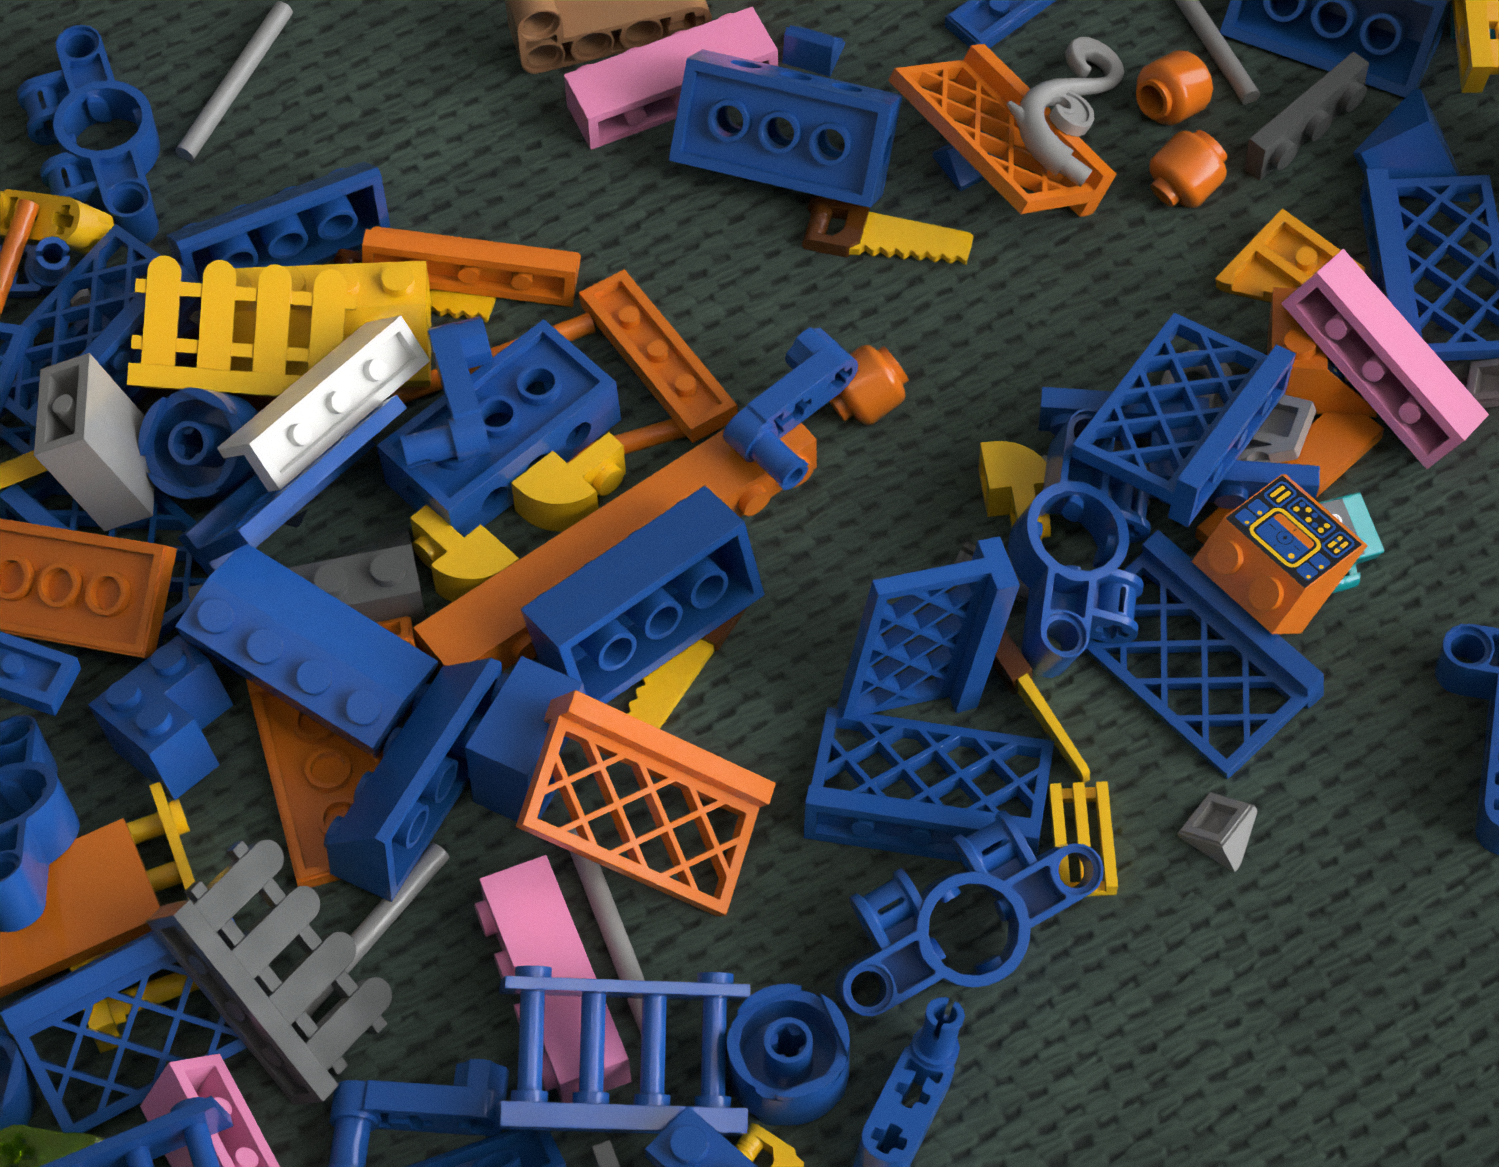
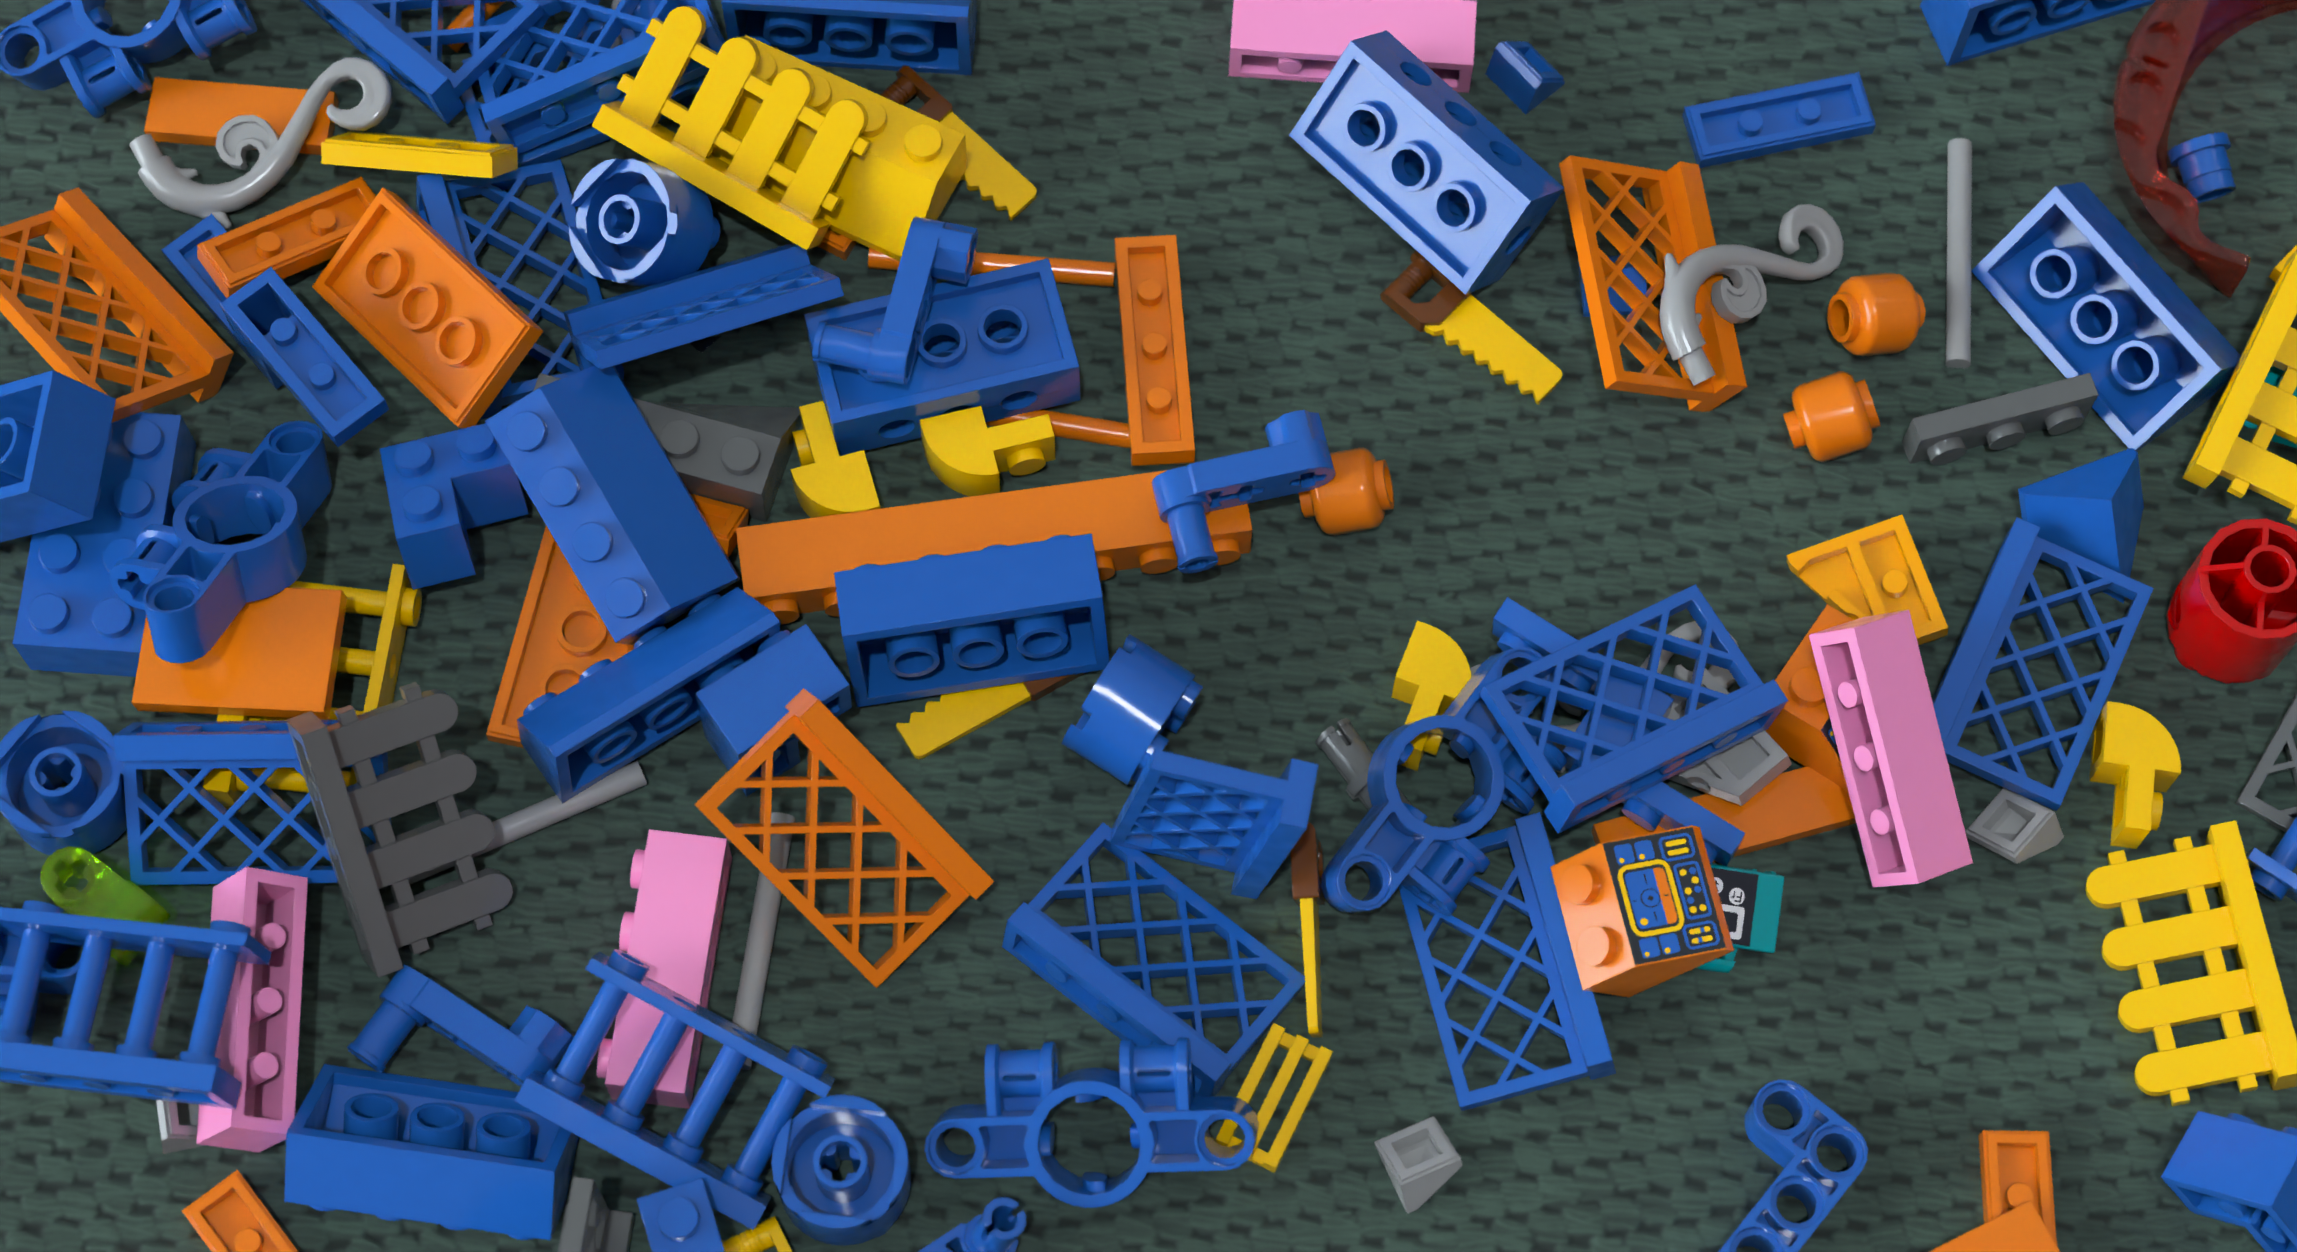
camera: 25 degrees right, 10 degrees up
light grey brick [34,353,155,531] -> none
white panel [217,315,430,492] -> none
orange panel [362,226,581,307] -> none
none -> blue brick [1061,634,1203,785]

